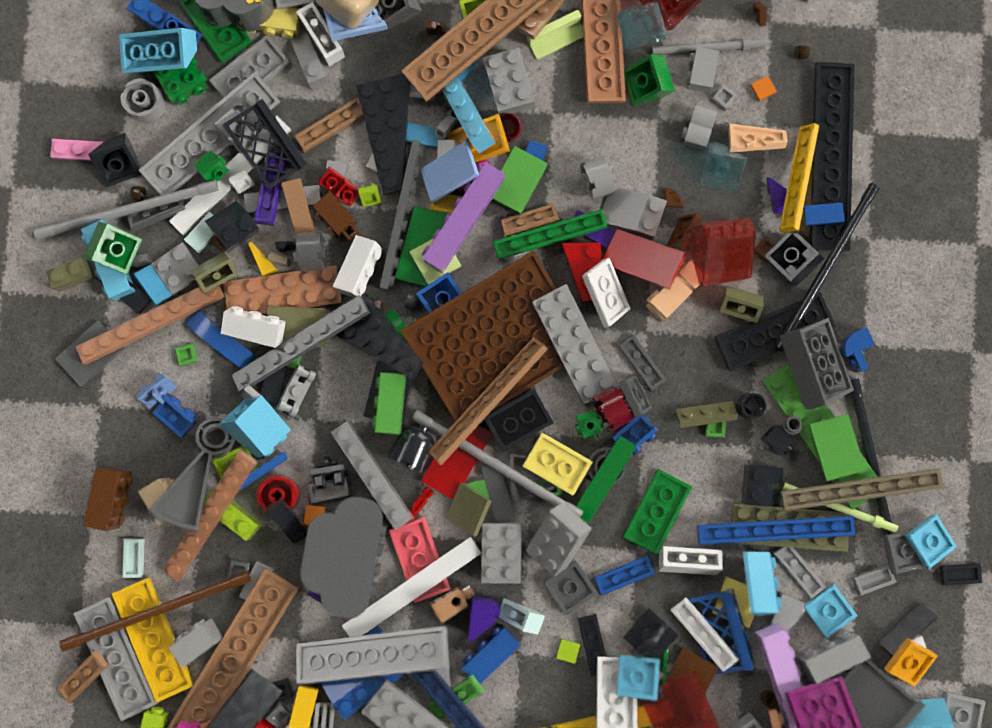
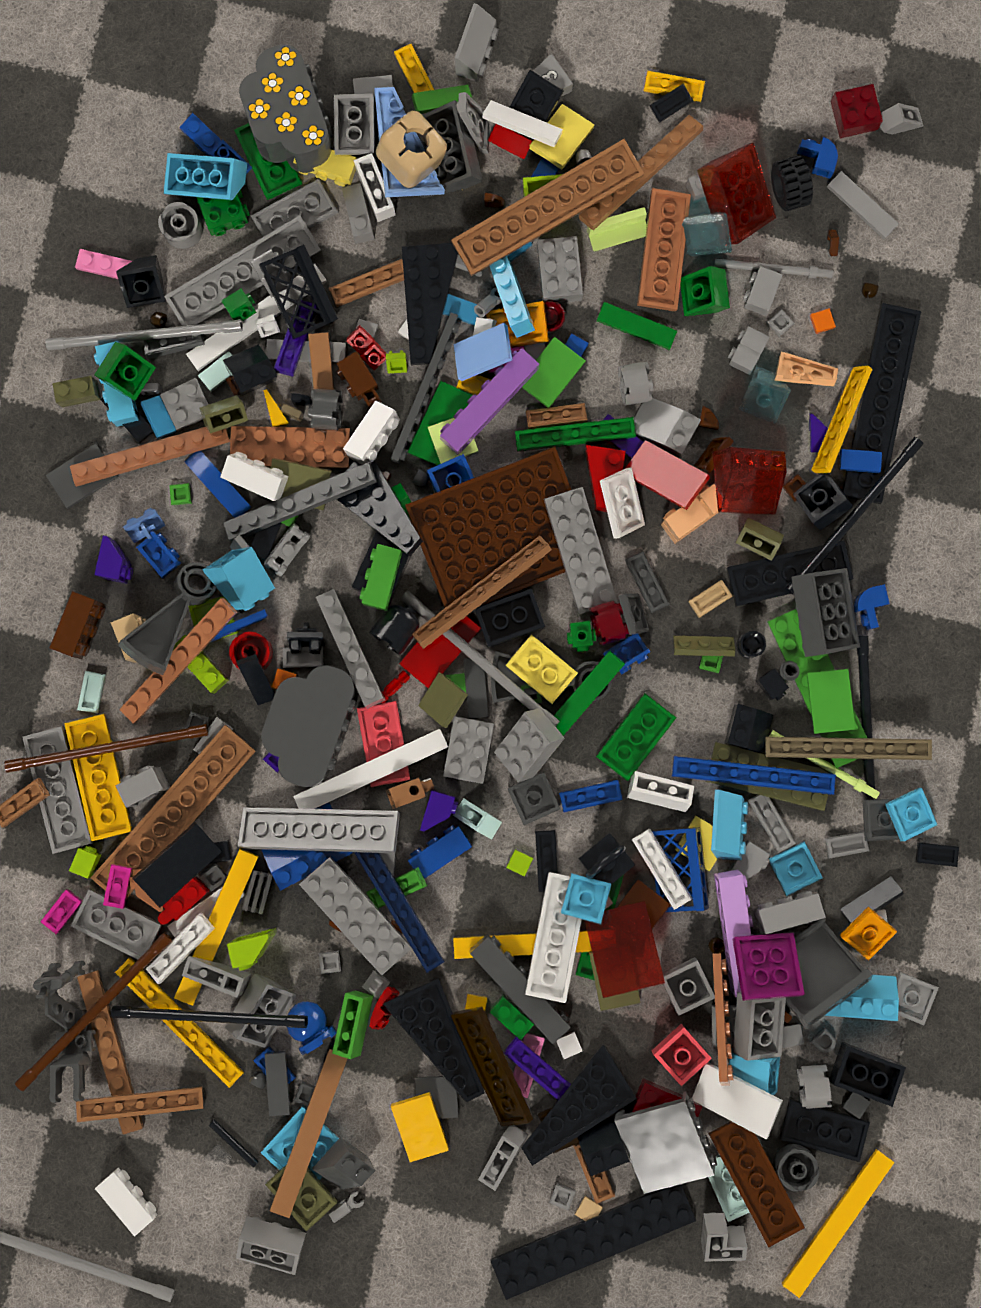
camera: 10 degrees right, 0 degrees up
none -> dark purple slope [94,535,133,584]
none -> green tile [596,302,677,350]
none -> tan tile [688,580,732,618]

